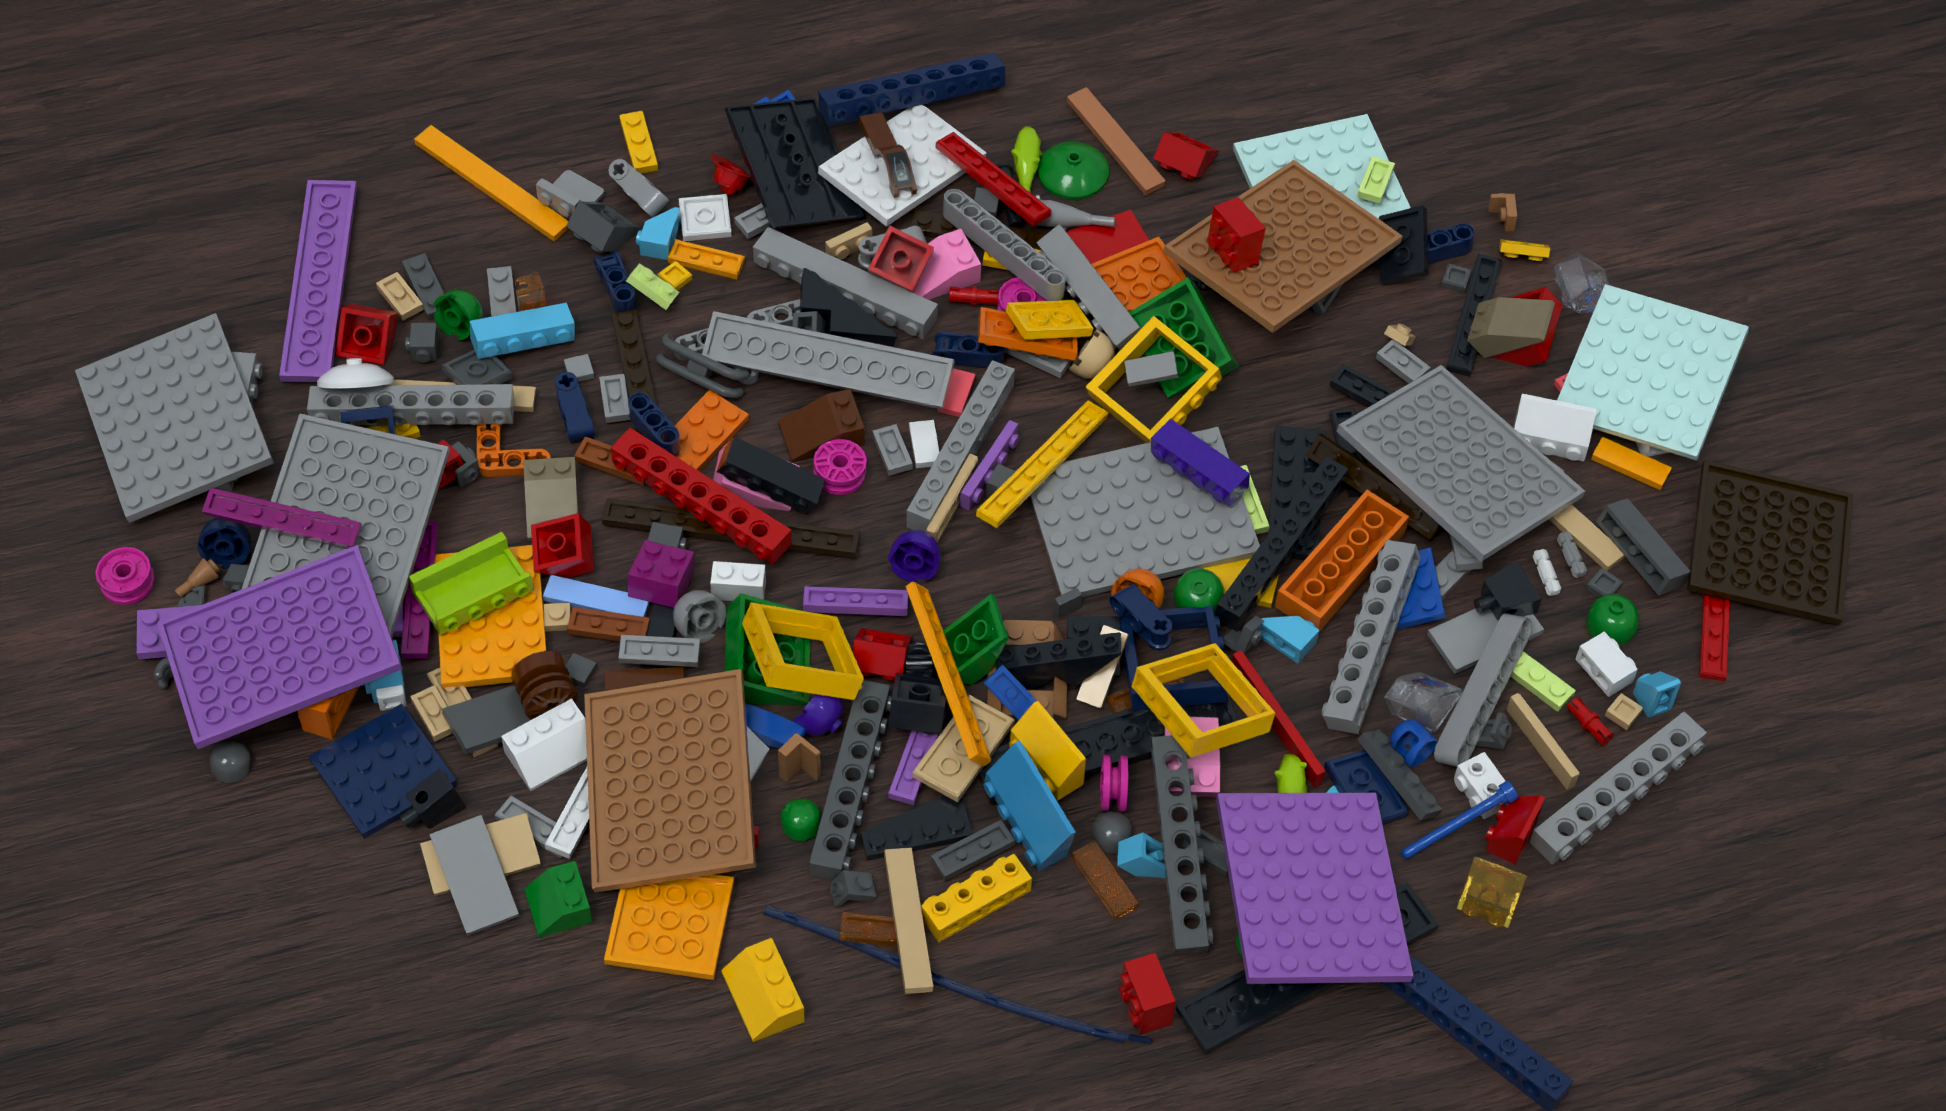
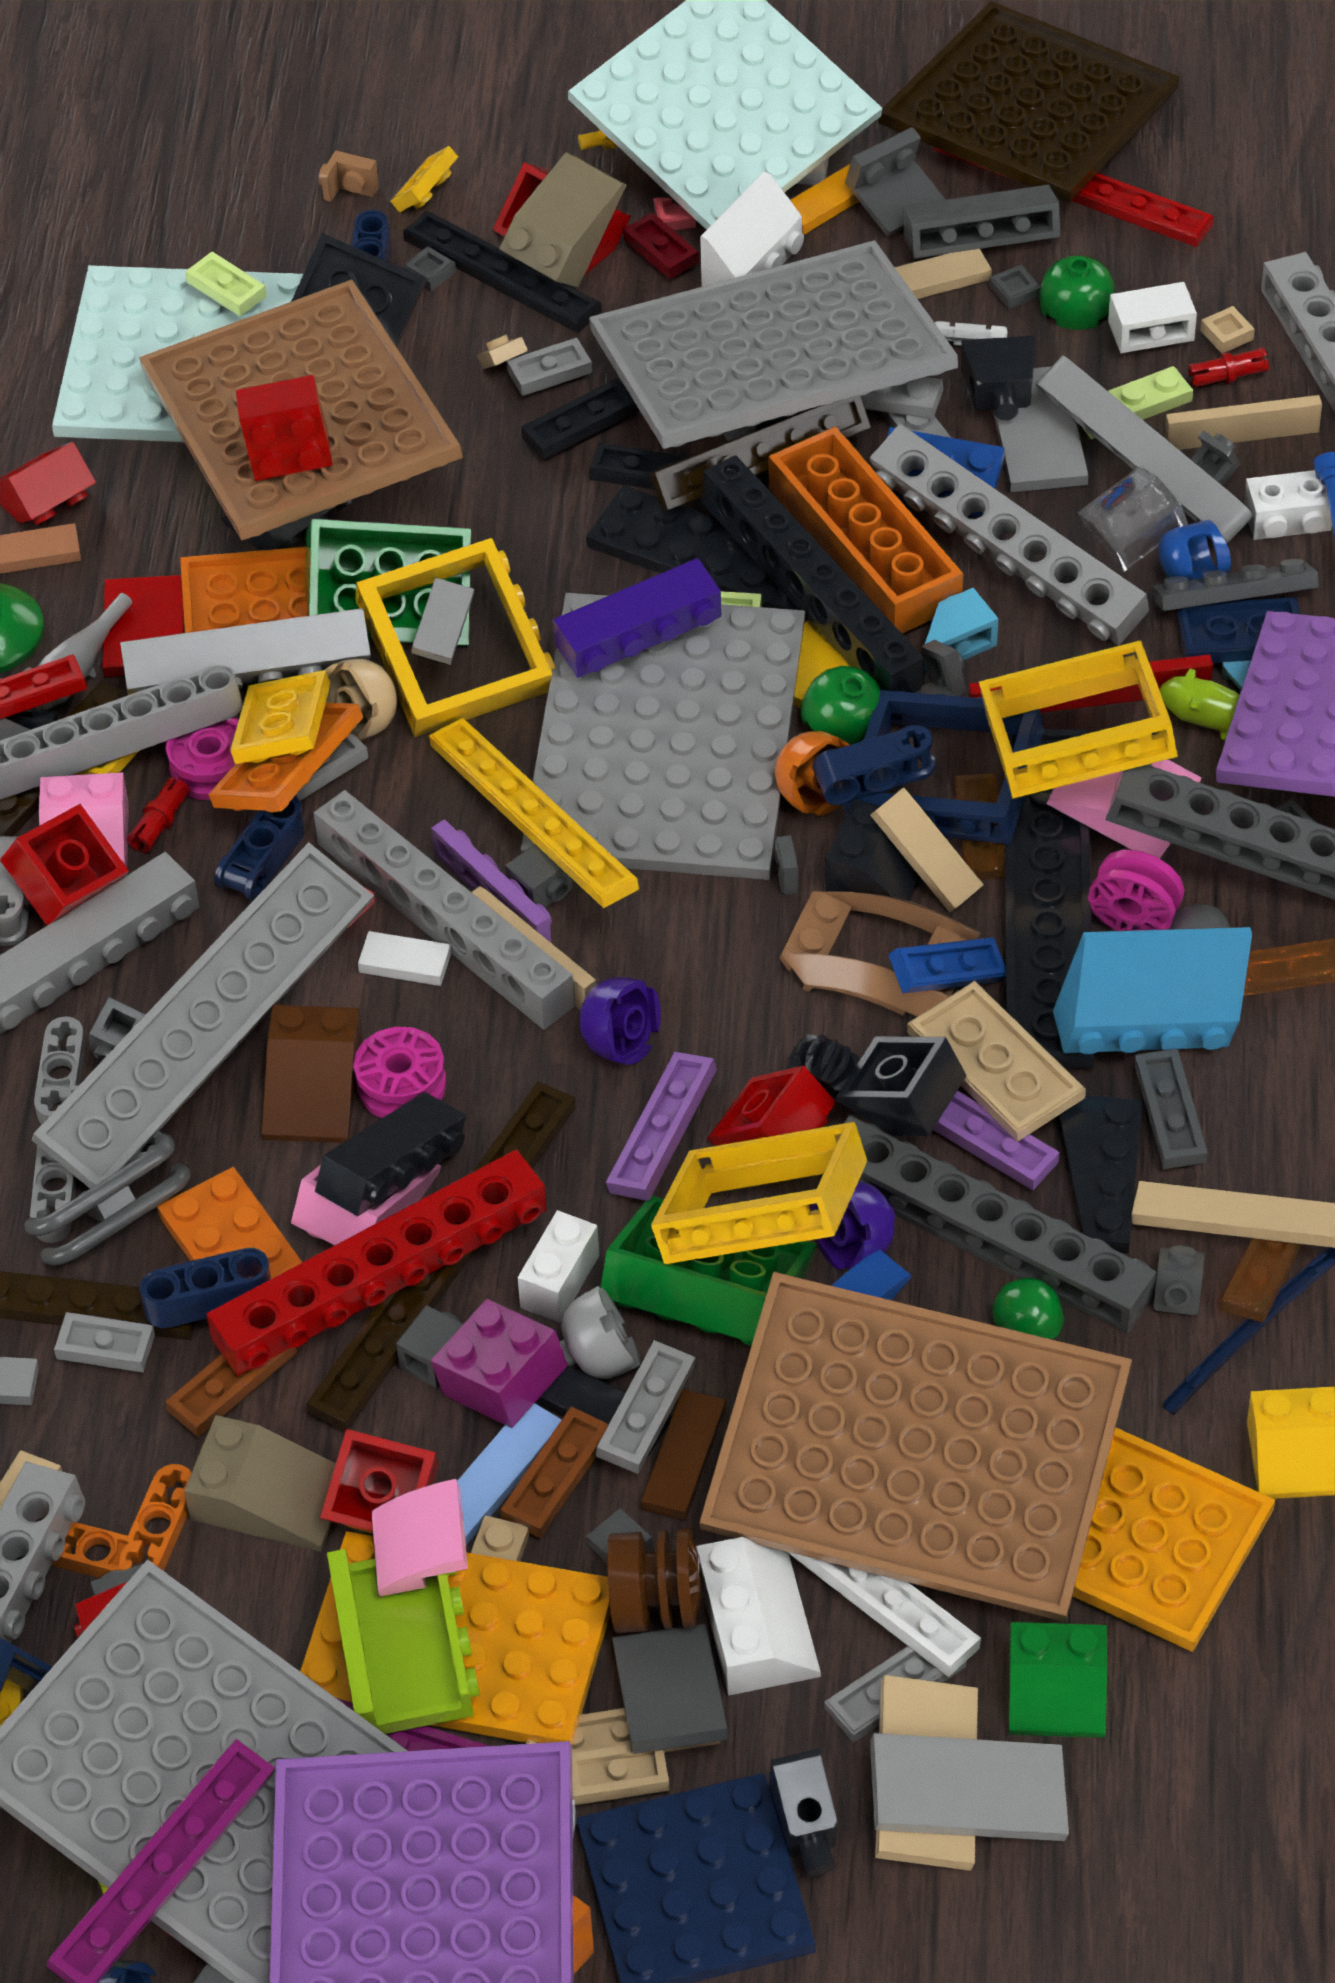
camera: 65 degrees left, 5 degrees down
dark blue piece [555,372,595,442] -> none
medium nougat panel [778,733,821,783] -> none
black slope [800,268,897,347] -> none
light grey plate [872,424,913,476] -> none
light orange tile [906,581,991,766] -> none
yellow brick [921,854,1032,943] -> none
green slope [943,594,1009,686] -> none
black slope [996,632,1121,690] -> none
yellow slope [1009,701,1086,801] -> none
medium azure slope [1117,833,1166,878] -> none
clear slope [1553,252,1609,313] -> none
light grey axle [1557,531,1587,578] -> none
medium azure slope [1633,671,1681,718] -> none
none -> bright pink slope [372,1479,468,1597]
none -> dark red plate [623,212,699,279]
none -> dark grey bracket [845,127,946,236]

